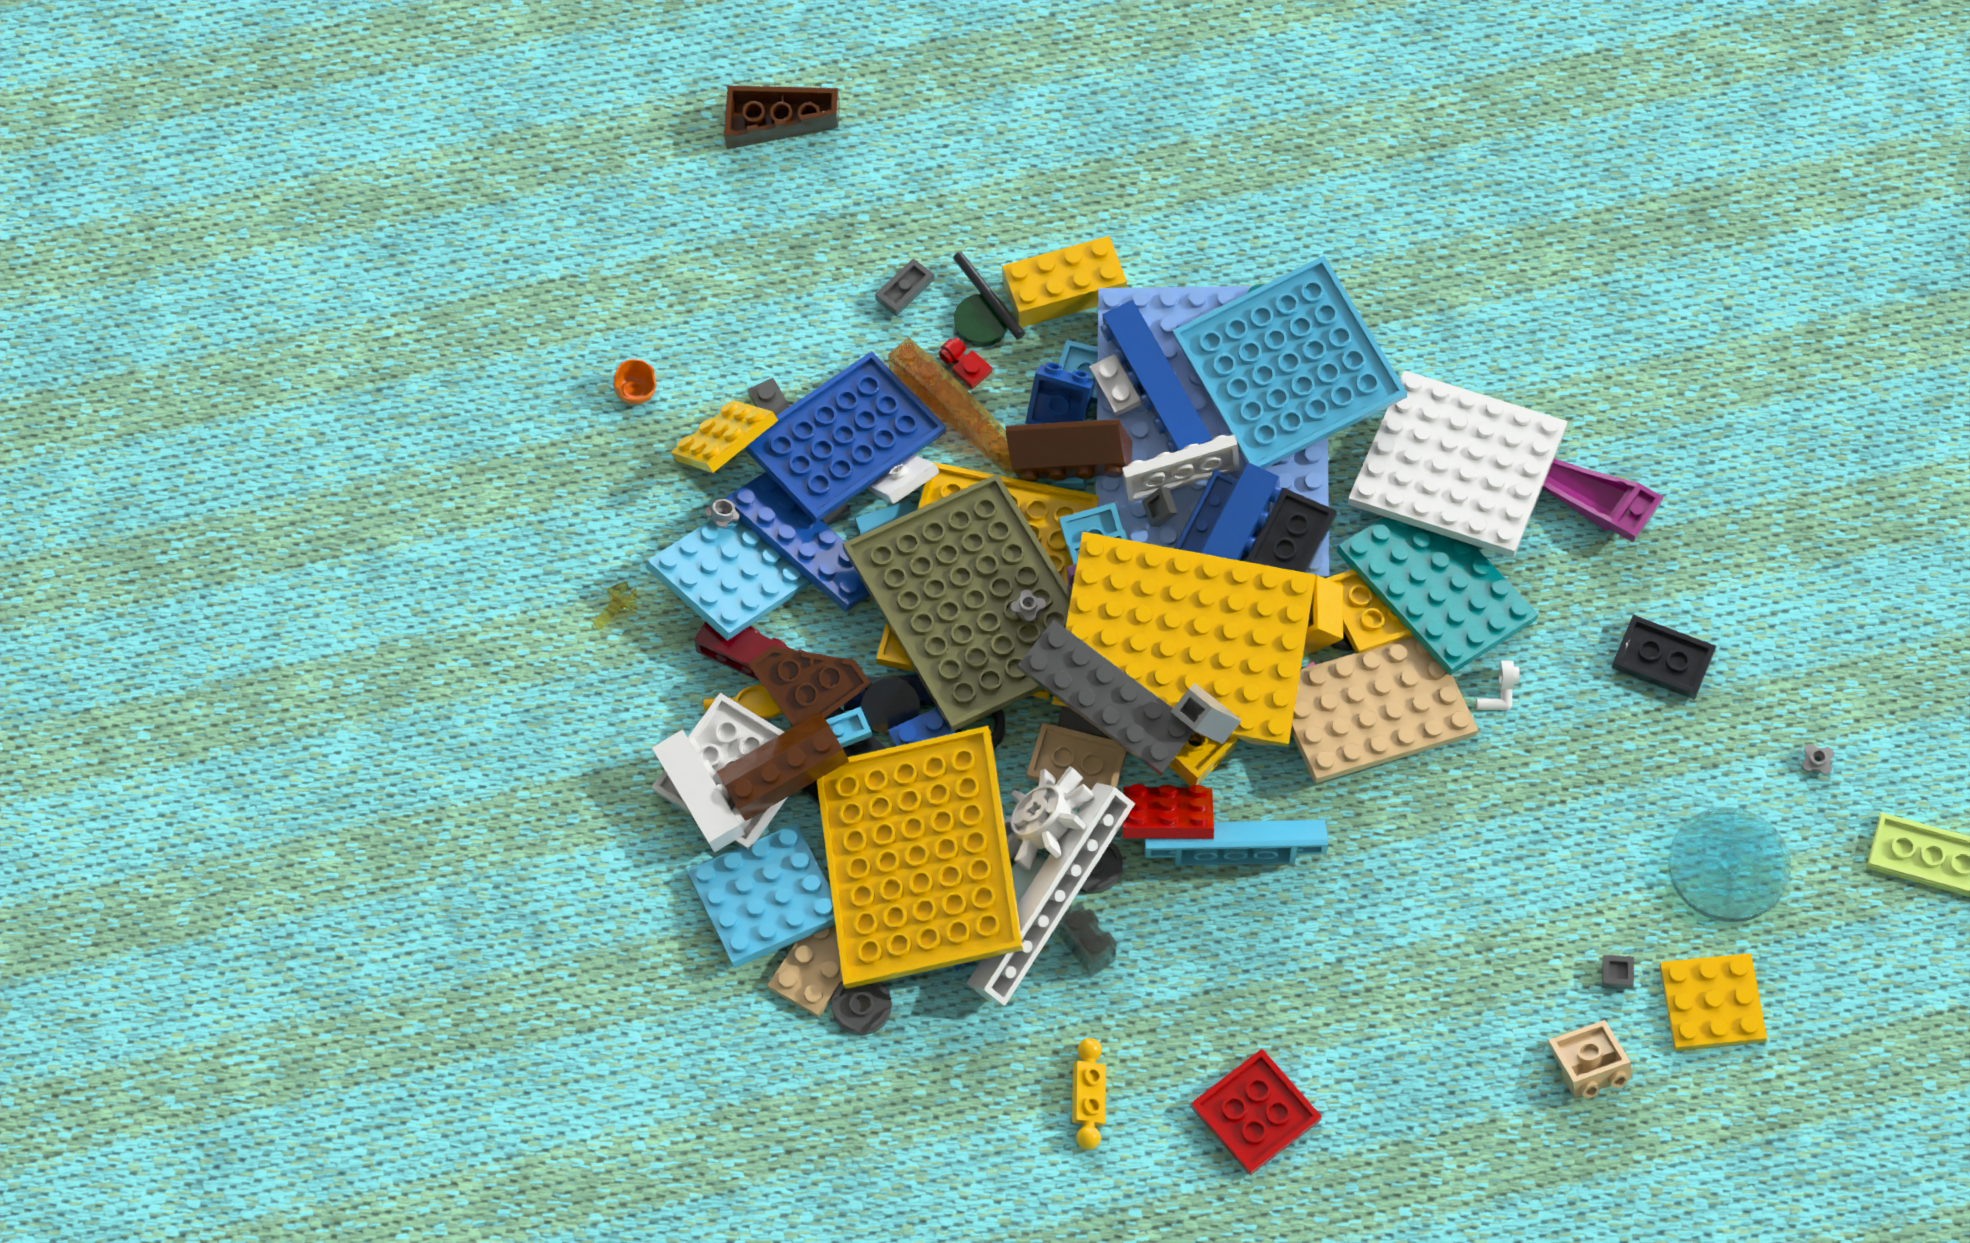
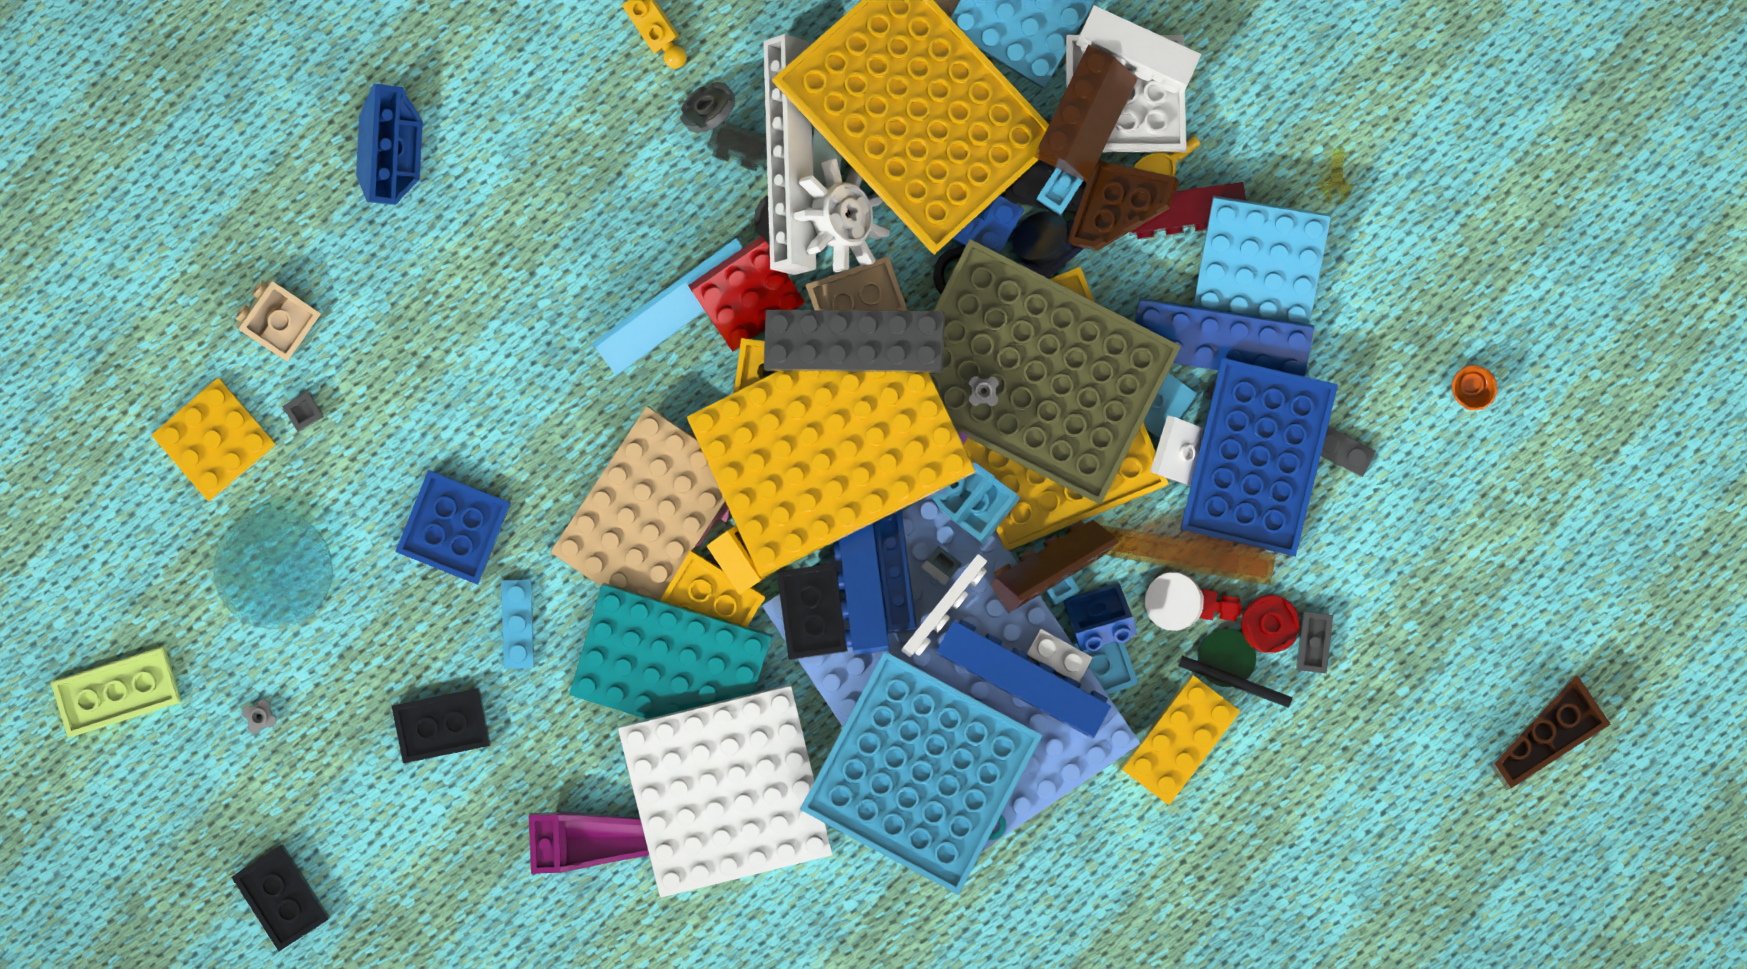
camera: 140 degrees right, 25 degrees up
yellow plate [671,401,778,473] -> none
light grey plate [705,499,740,528] -> none
light grey slope [1171,683,1242,744] -> none
red plate [1191,1049,1322,1176] -> none
white plate [1476,660,1520,711] -> none
none -> black plate [231,844,330,951]
none -> blue wedge [356,84,423,205]
none -> blue plate [395,470,511,585]
none -> medium azure plate [501,580,534,669]
none -> dark grey tile [680,82,735,133]
none -> white tile [1145,572,1204,631]
none -> red tile [1241,594,1300,654]

